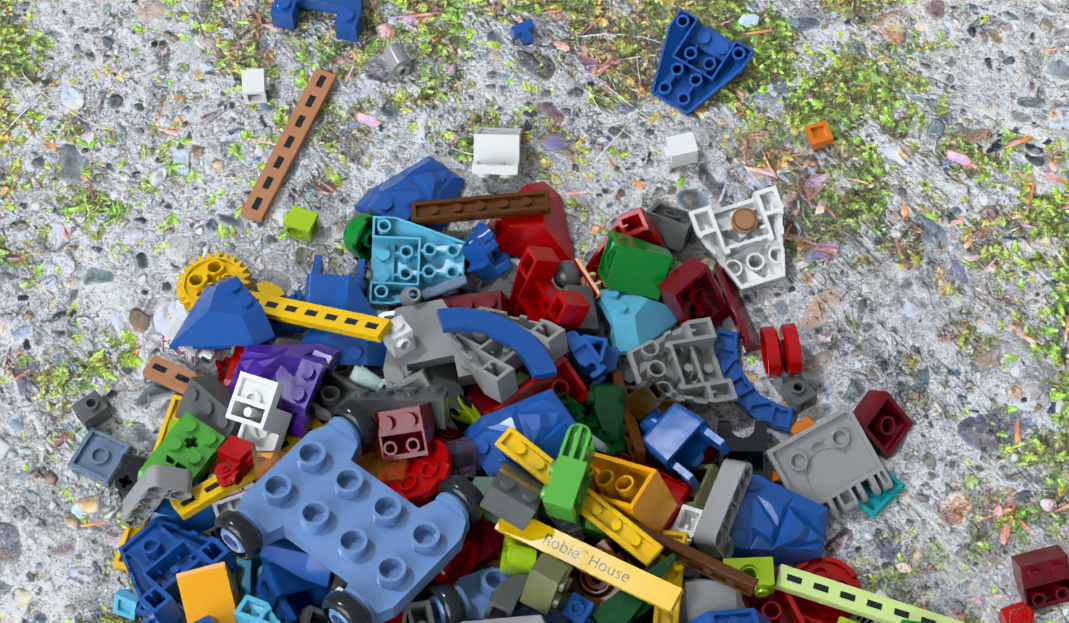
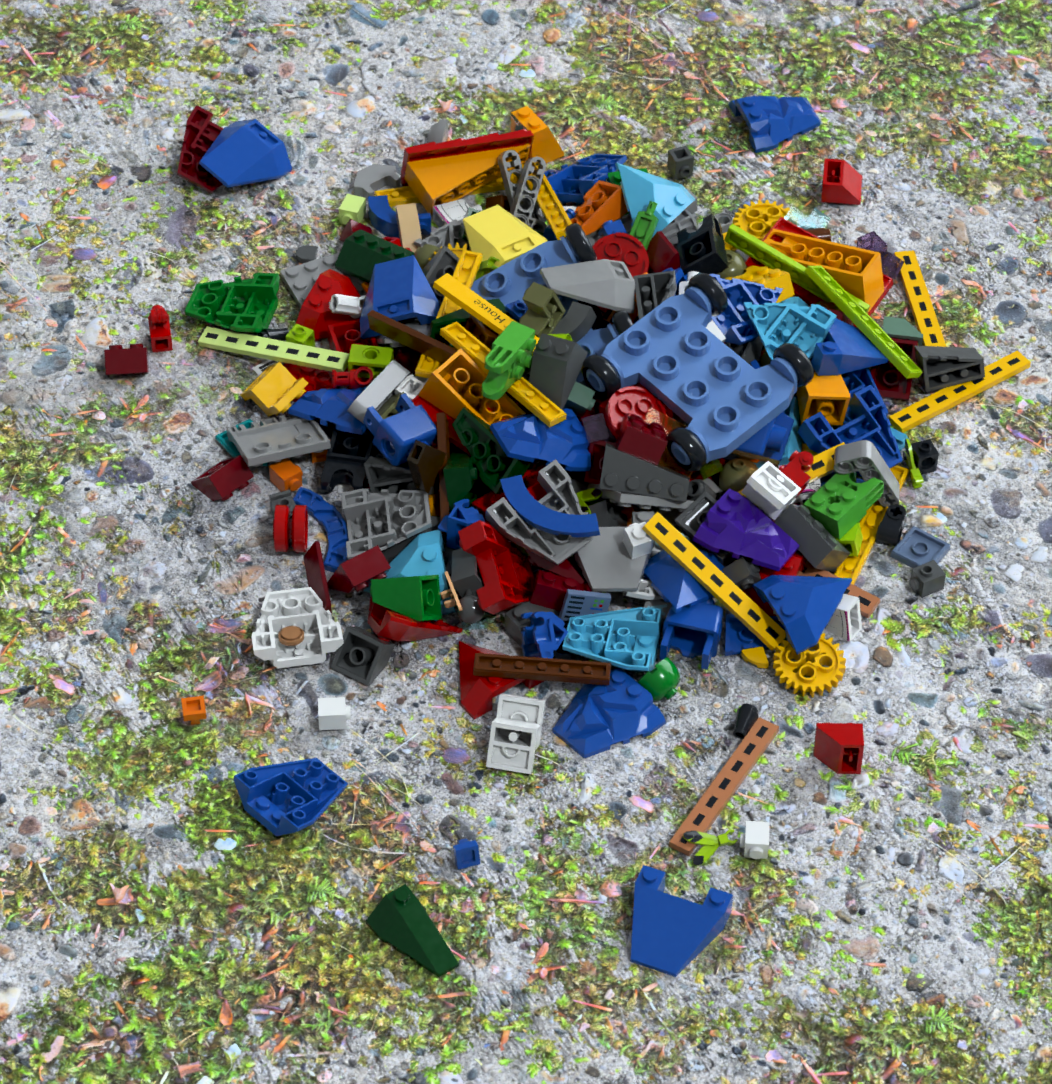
camera: 175 degrees left, 15 degrees down
lime brick [283,205,320,243] -> none
light grey brick [383,43,412,76] -> none
light grey cone [400,286,423,307] -> none
none -> yellow bracket [240,362,308,417]
none -> red connector [332,366,373,389]
none -> lime piece [683,829,738,866]
none -> black cone [733,704,759,739]
none -> red slope [813,722,864,774]
none -> lime piece [903,439,924,489]
none -> black brick [911,439,939,475]

